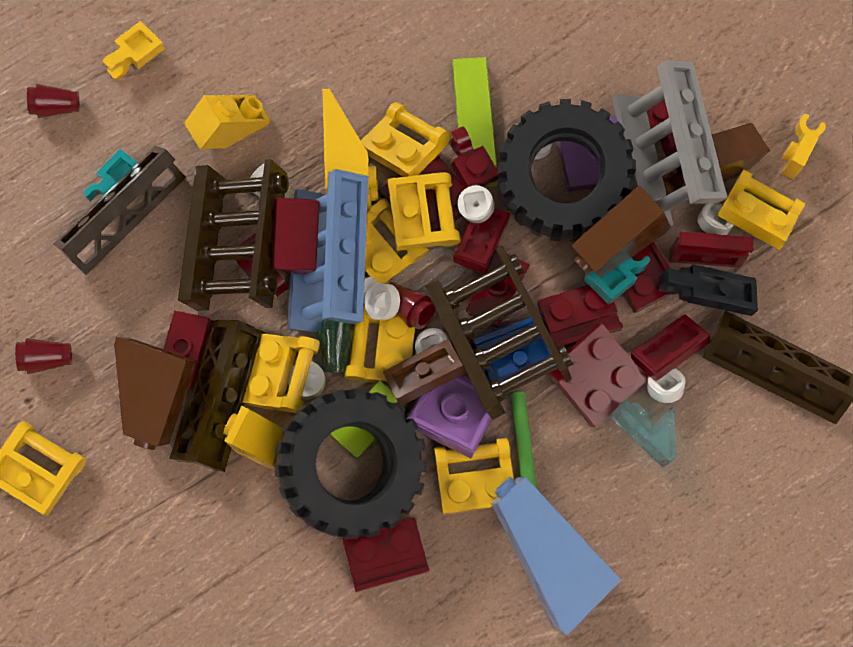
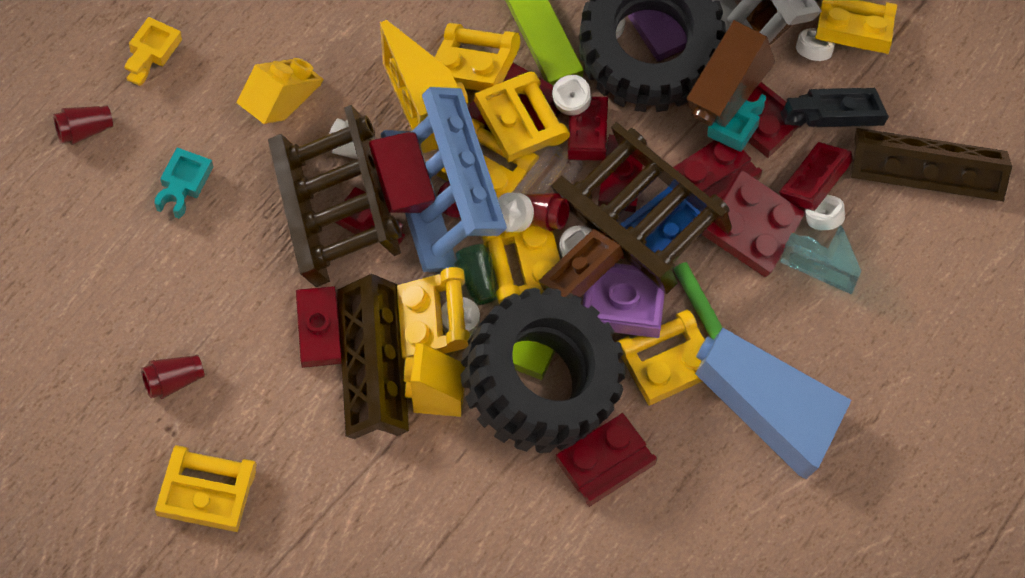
camera: 20 degrees left, 10 degrees down
dark brown fence [53,146,186,275] -> none
reddish brown slope [114,337,197,450] -> none
dark red plate [449,126,498,189] -> none
dark red plate [669,231,754,268] -> none

